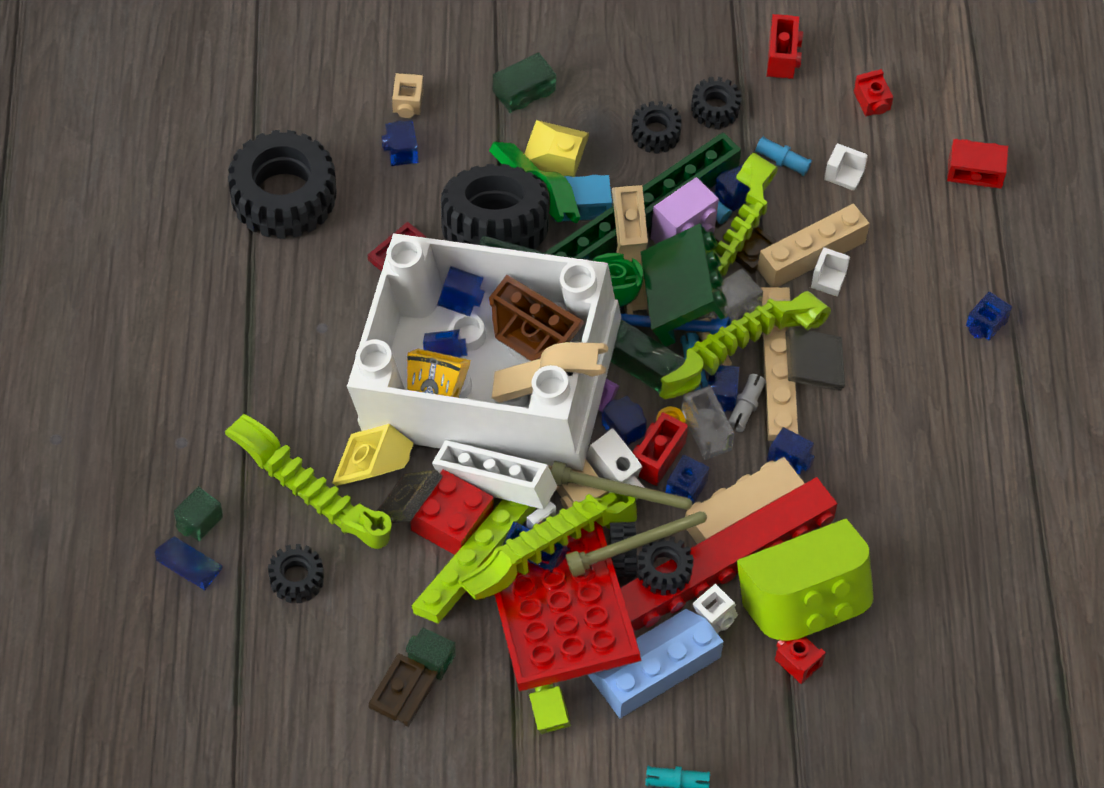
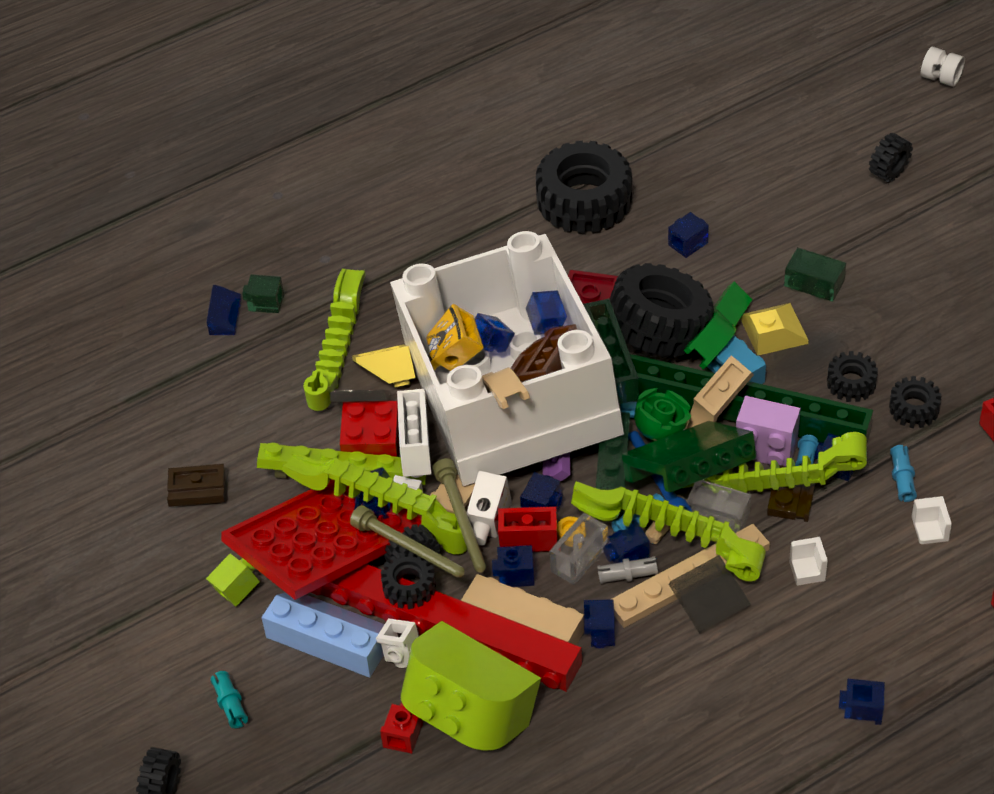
camera: 65 degrees right, 10 degrees down
black tyre [268,544,324,603] -> none
tan brick [392,73,423,118] -> none
clear green brick [405,627,455,681] -> none
tan brick [757,203,870,287] -> none

